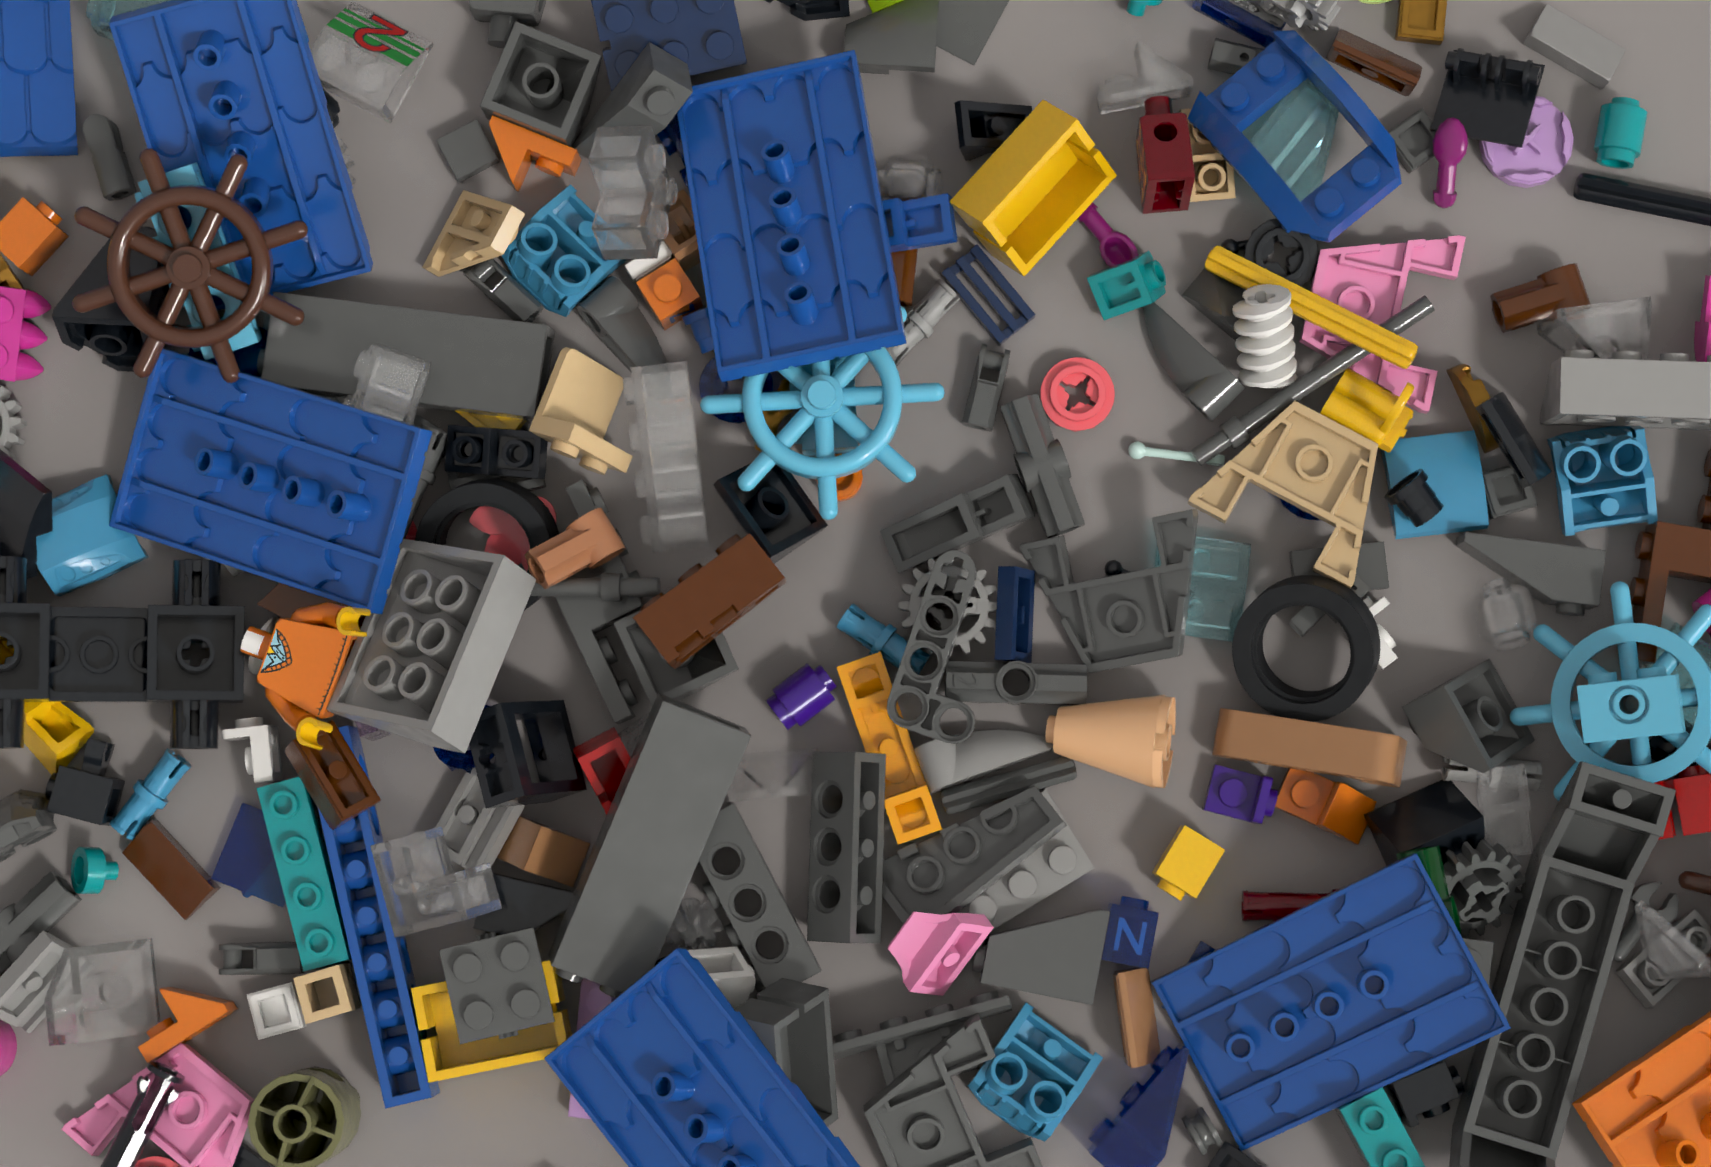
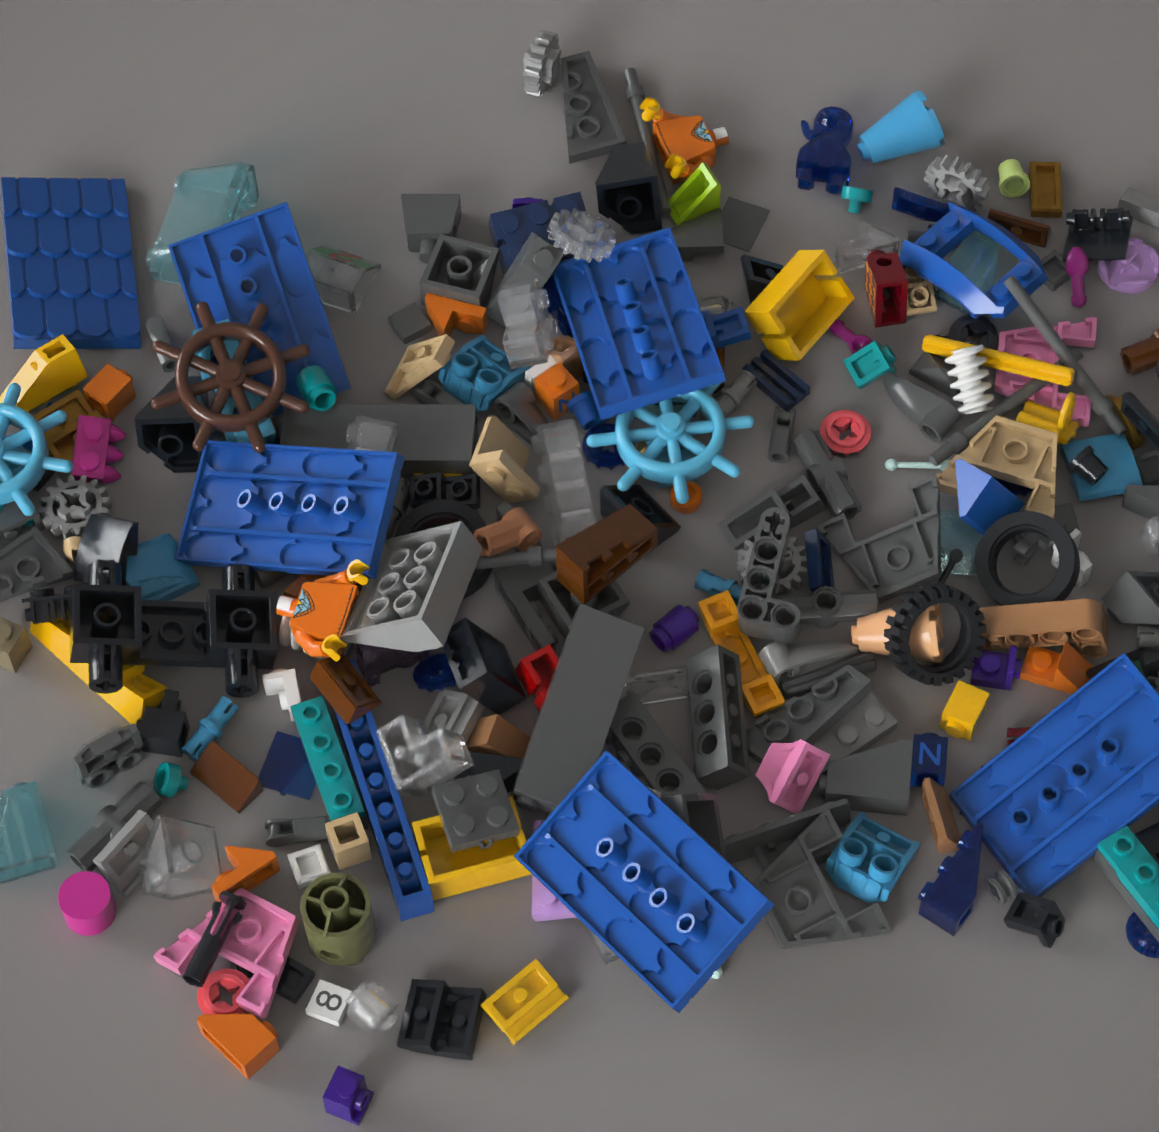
camera: 10 degrees left, 25 degrees down
none -> teal brick [296,365,337,411]
none -> clear gear [547,208,617,262]
none -> black tyre [884,582,986,686]
none -> black hinge [938,549,963,584]
none -> blue slope [955,459,1025,536]
none -> dark grey bar [1003,275,1128,436]

